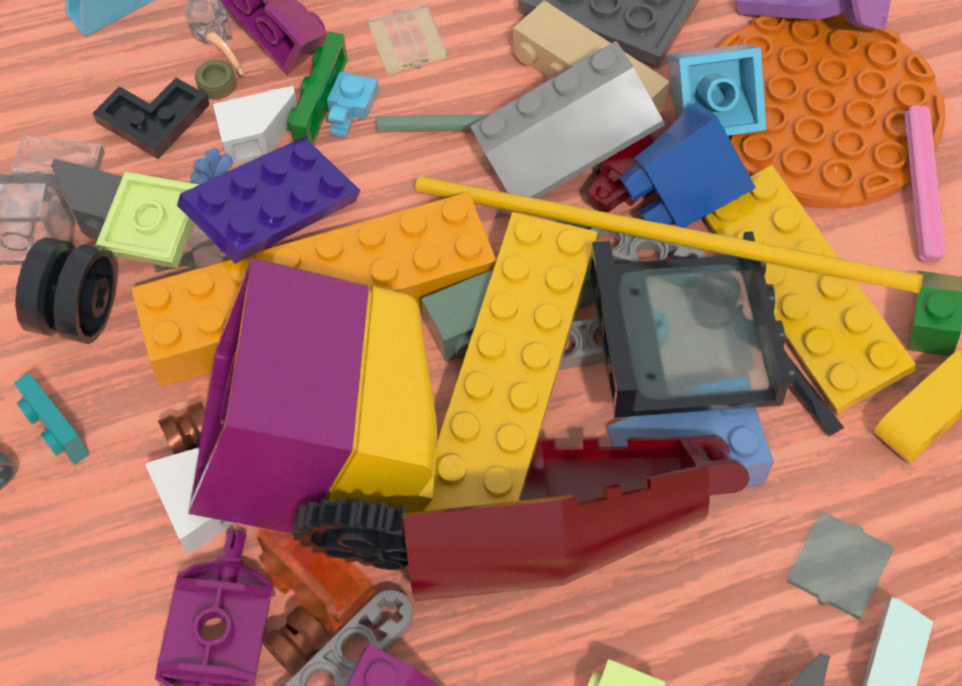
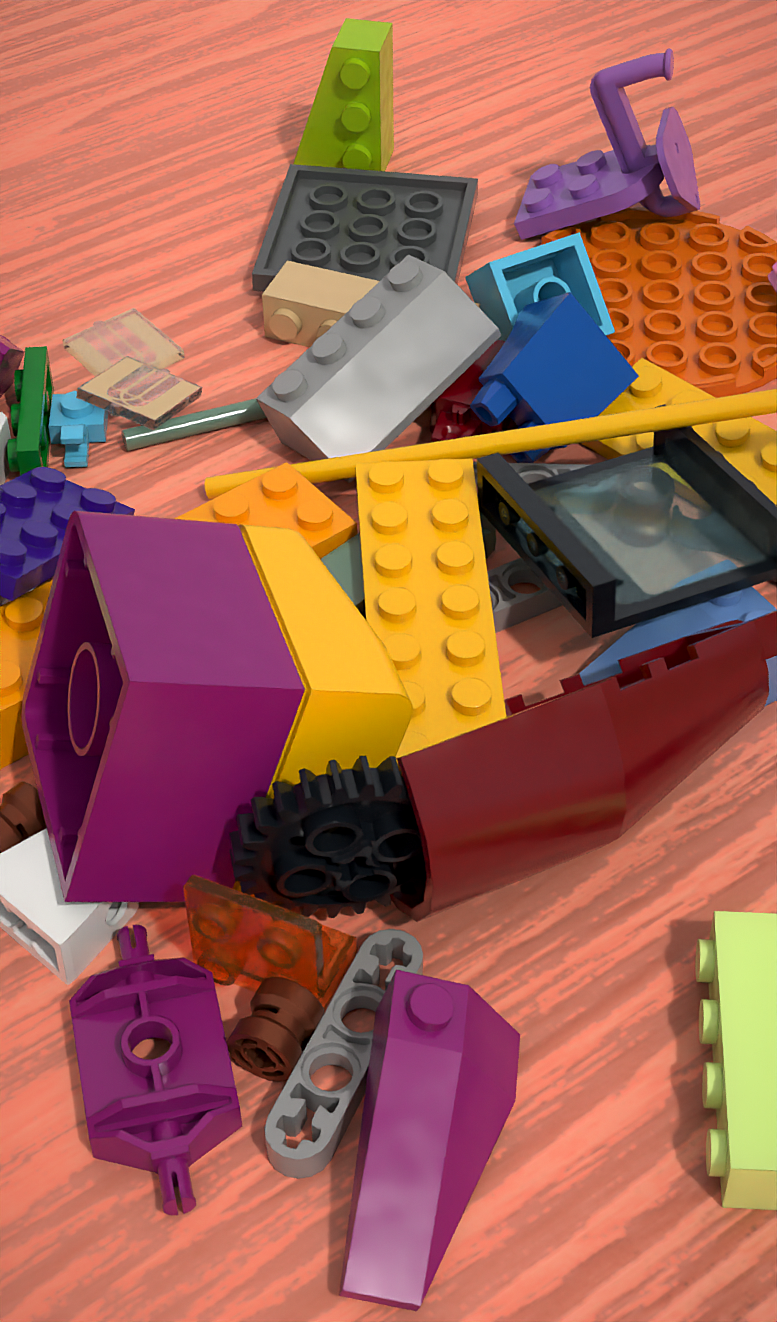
camera: 20 degrees left, 15 degrees down
none -> piece [76,356,202,430]

